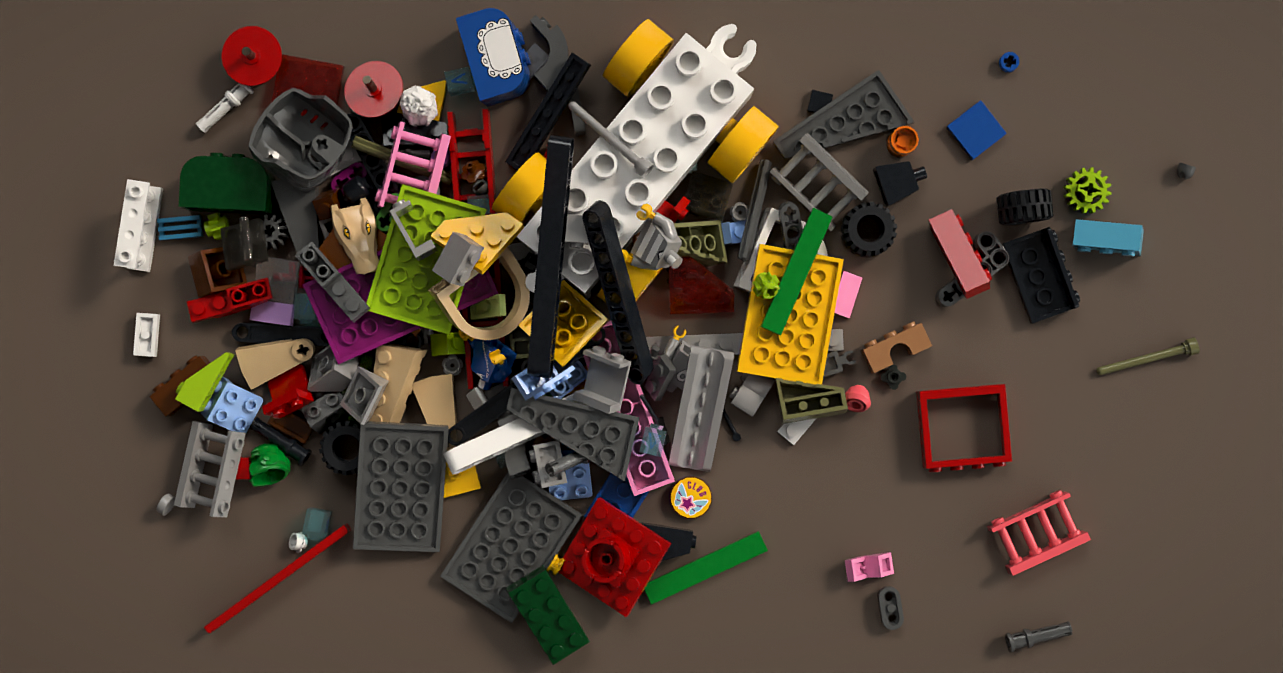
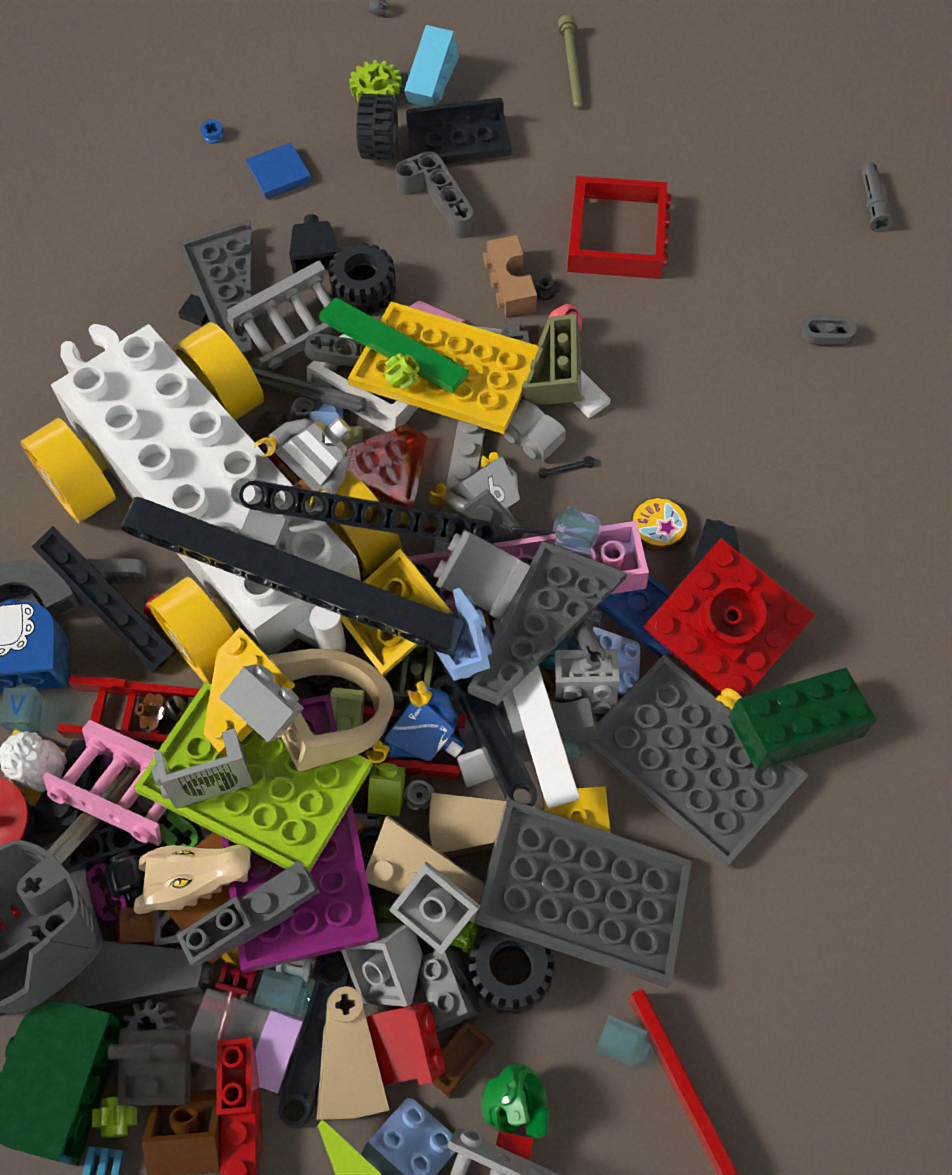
camera: 75 degrees left, 25 degrees down
black pin [250,417,312,466] -> none
white plate [289,532,308,553] -> none
light grey piece [569,102,654,178] -> none
green tile [644,531,768,605] -> none
light grey plate [668,345,734,472] -> none
bright pink slope [845,552,894,582] -> none
orange wheel [887,126,919,158] -> none
brick [928,209,992,299] -> none
coral fence [987,490,1091,576] -> none

